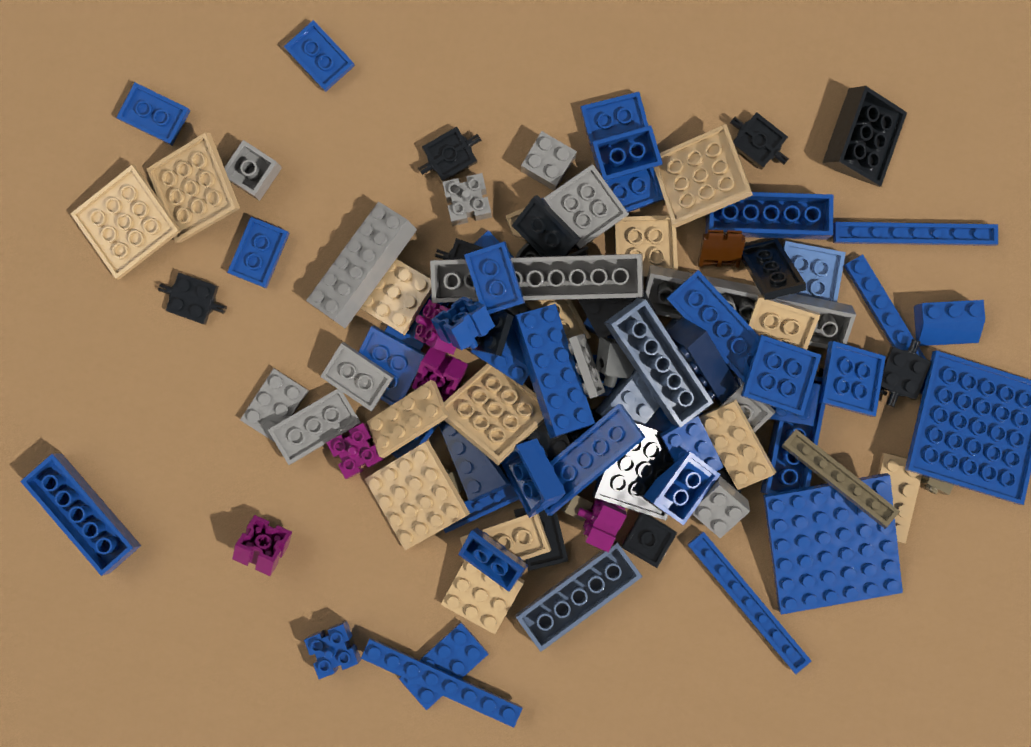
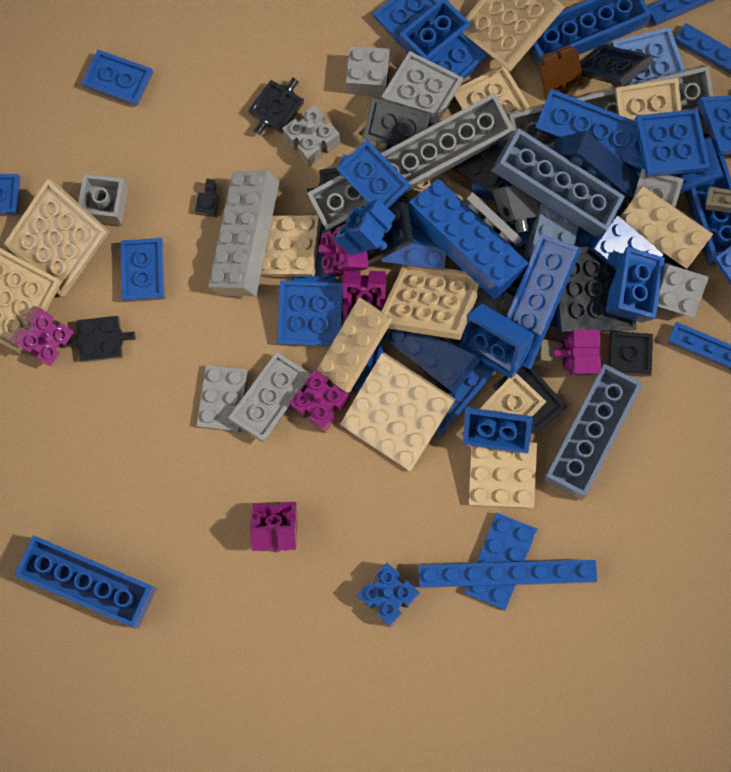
camera: 20 degrees left, 10 degrees down
light grey plate [320,342,395,411] -> none
none -> magenta brick [9,306,74,366]
none -> black plate [195,178,220,217]

